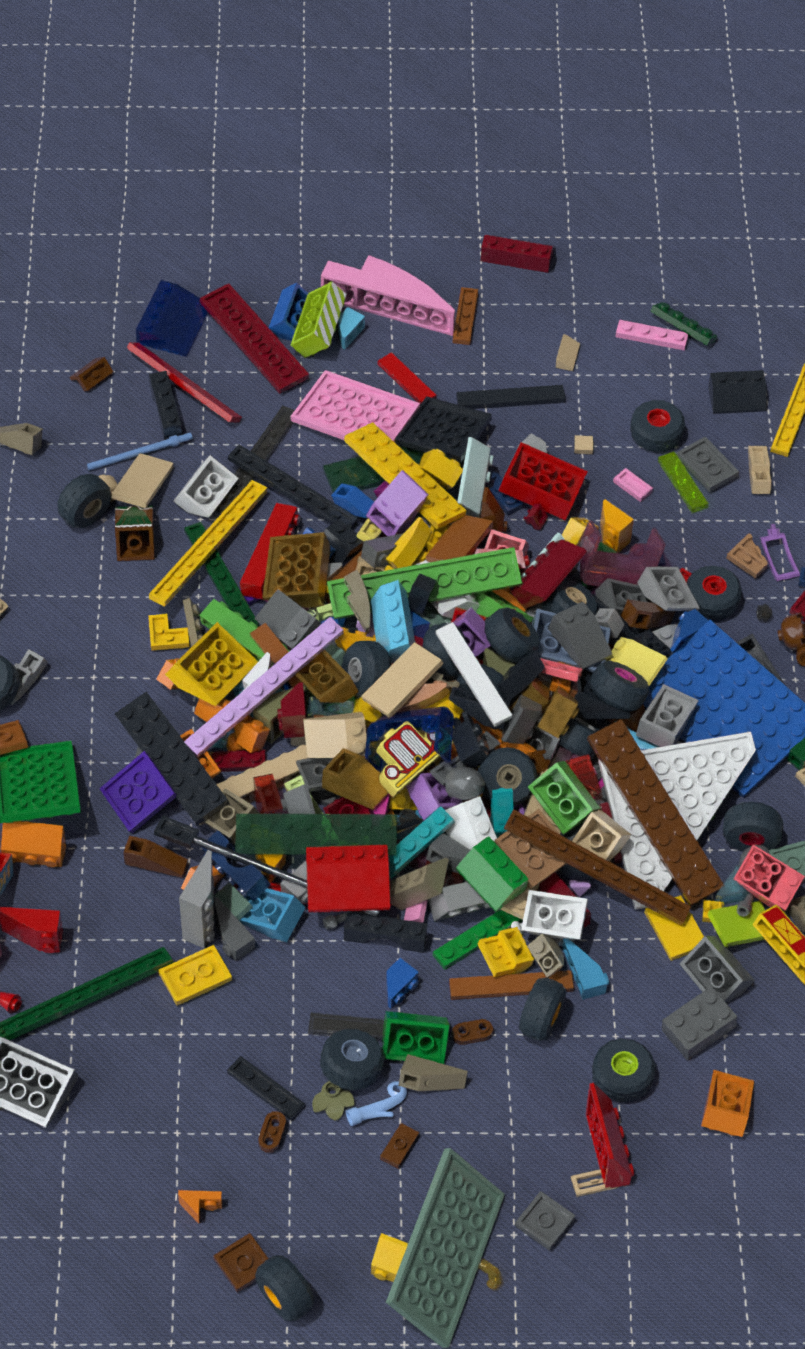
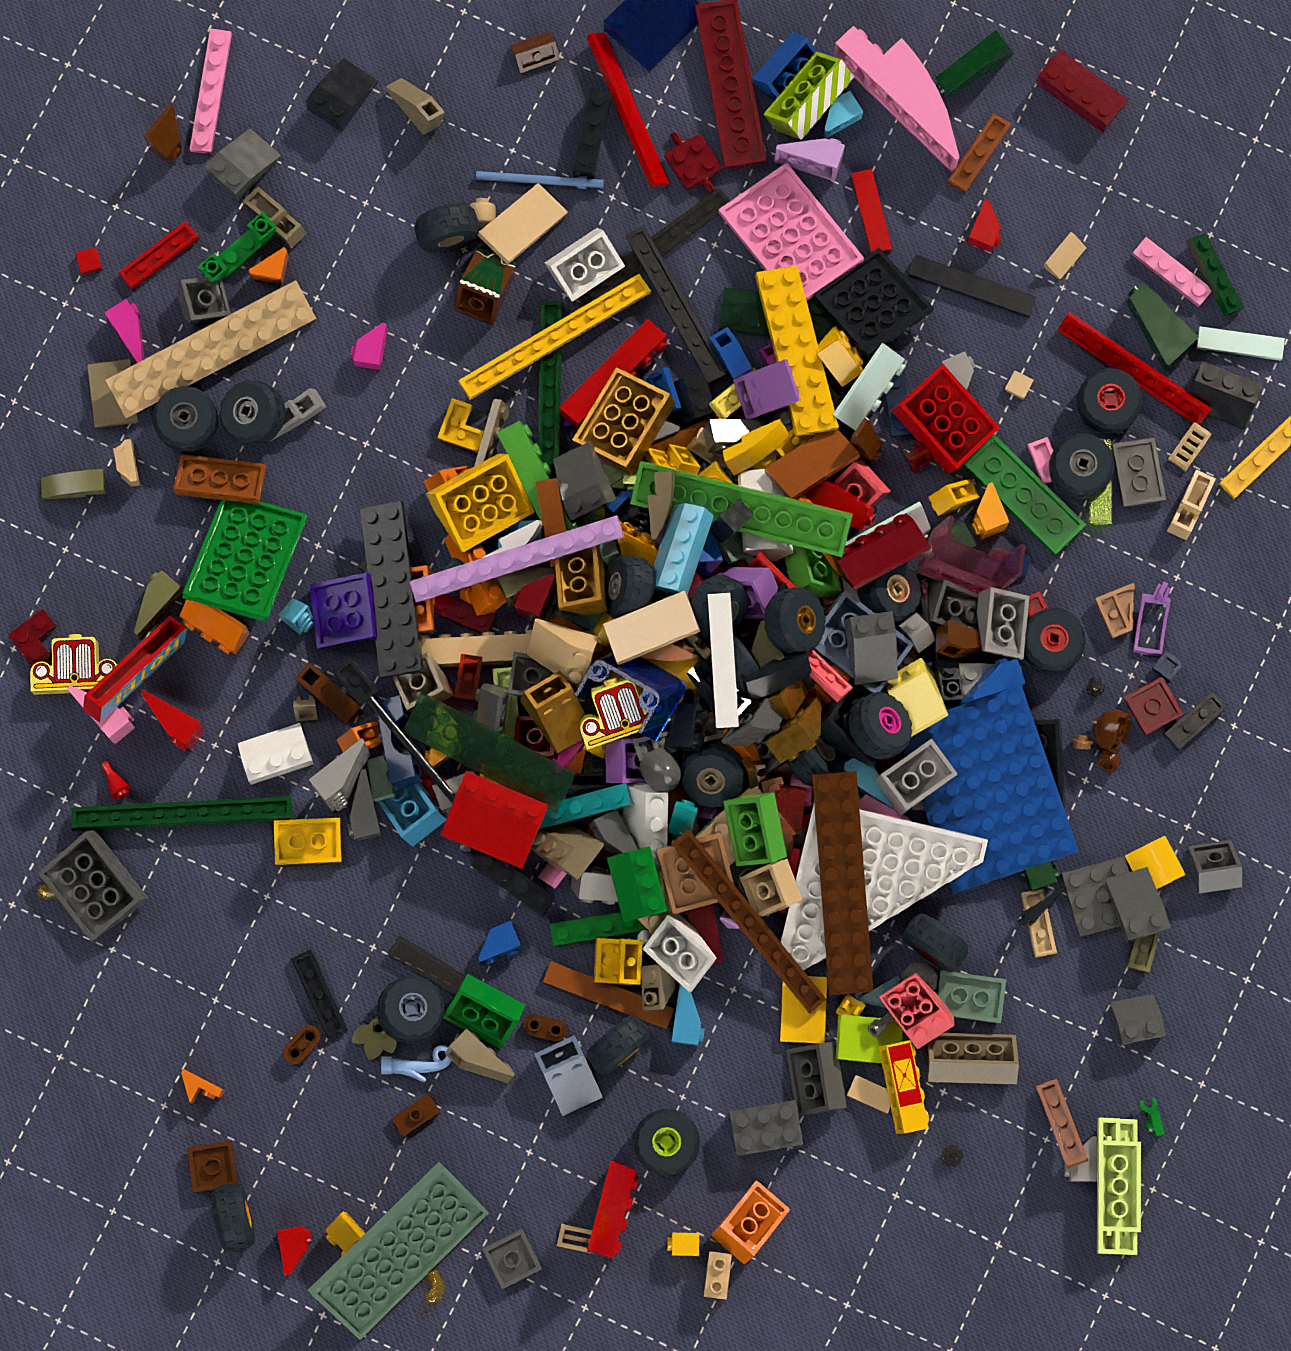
camera: 25 degrees right, 25 degrees up
none -> white slope [238,723,314,785]
none -> red slope [277,1226,312,1276]
none -> medium azure slope [278,598,314,635]
none -> dark tan tile [293,695,318,722]
none -> dark pink slope [351,323,388,370]
none -> sand blue slope [534,1035,603,1116]
none -> dark red plate [664,131,723,195]
none -> yellow brick [667,1233,699,1256]
none -> tan brick [703,1251,732,1300]
none -> lavender slope [774,138,845,182]
none -> tan tile [846,1075,891,1114]
none -> dark green slope [935,30,1014,97]
none -> green plate [963,434,1086,556]
none -> red slope [967,199,1002,253]
none -> black wheel [1049,433,1115,500]
none -> red tile [1057,312,1212,425]
none -> medium nougat plate [1071,735,1093,749]
none -> dark green slope [1127,283,1199,371]
none -> tan slope [1168,422,1212,472]
none -> light aqua tile [1196,327,1285,361]

